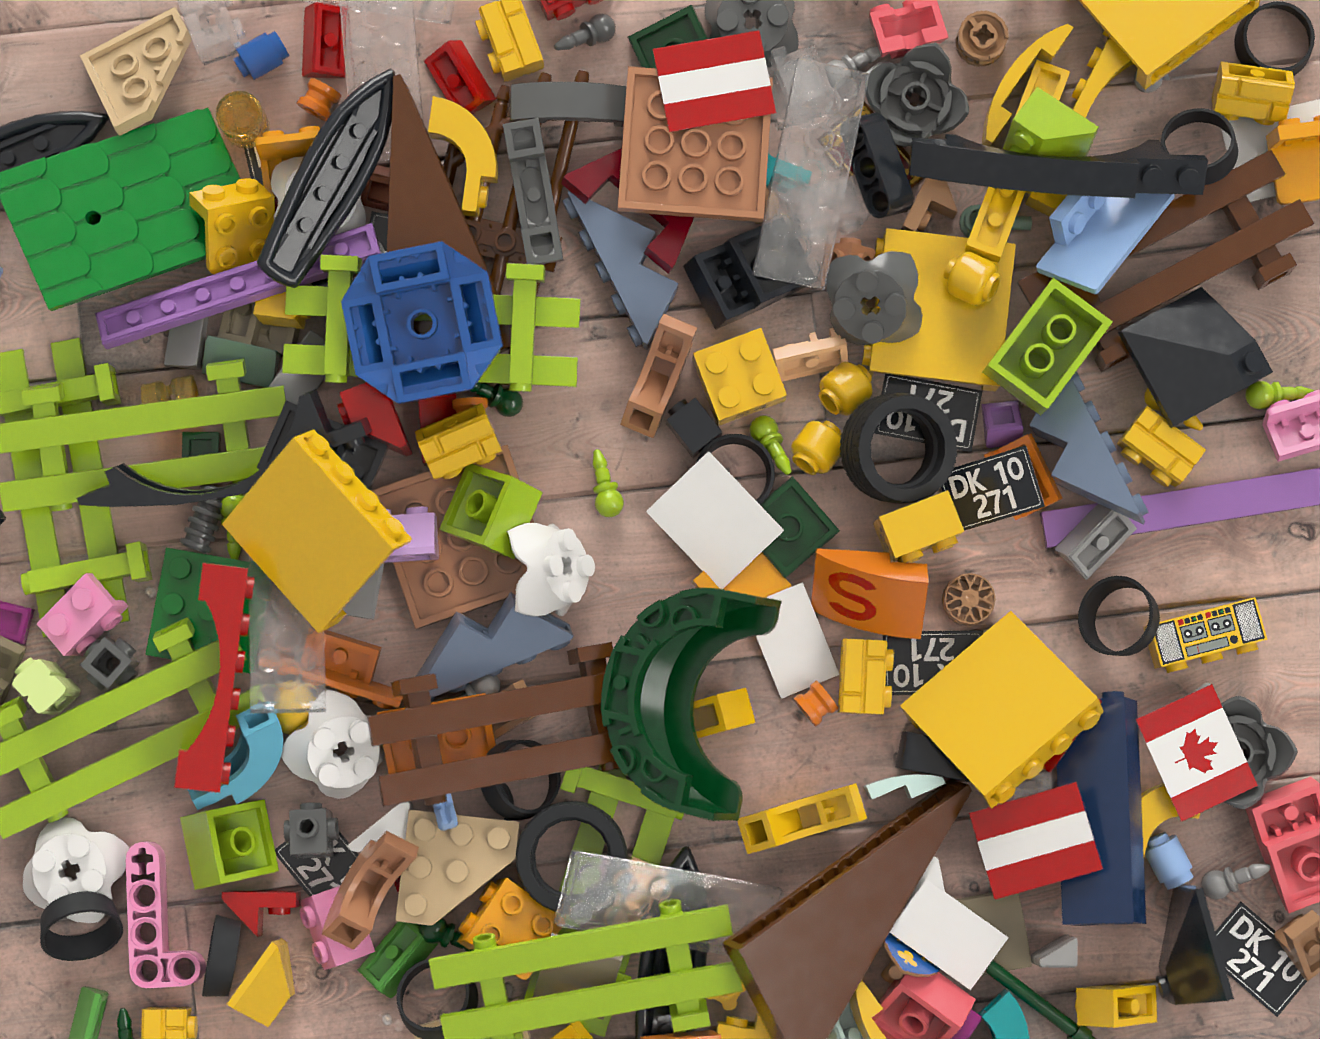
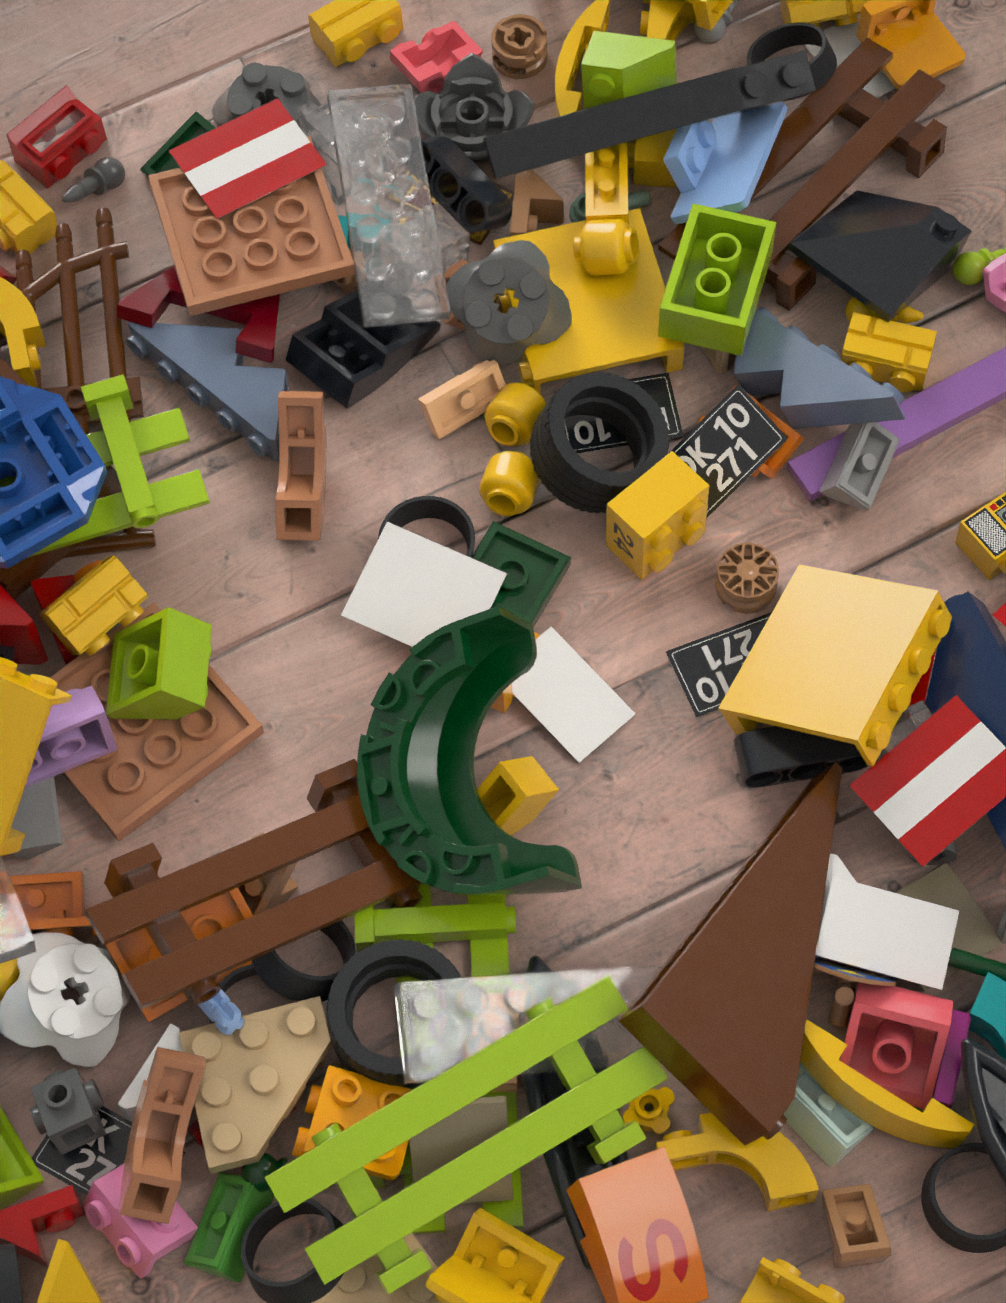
camera: 15 degrees left, 20 degrees down
sand blue slope [416,592,574,702] -> none
dark green bar [469,383,523,417] -> none
dark grey slope [503,118,564,265] -> none
white brick [508,523,595,617] -> none
dark grey slope [509,82,627,127] -> none
lime bar [593,449,624,517] -> none
black brick [666,398,722,458] -> none
yellow brick [692,328,787,426] -> none
yellow arch [737,783,867,854] -> none
lime bar [750,415,791,475] -> none
orange wheel [793,680,839,727] -> none
orange slope [811,548,929,639] -> none
yellow brick [838,638,894,715] -> none
light aqua slope [863,774,946,800] -> none
medium lavender slope [981,401,1023,448] -> none
black tyre [1078,576,1160,656] -> none

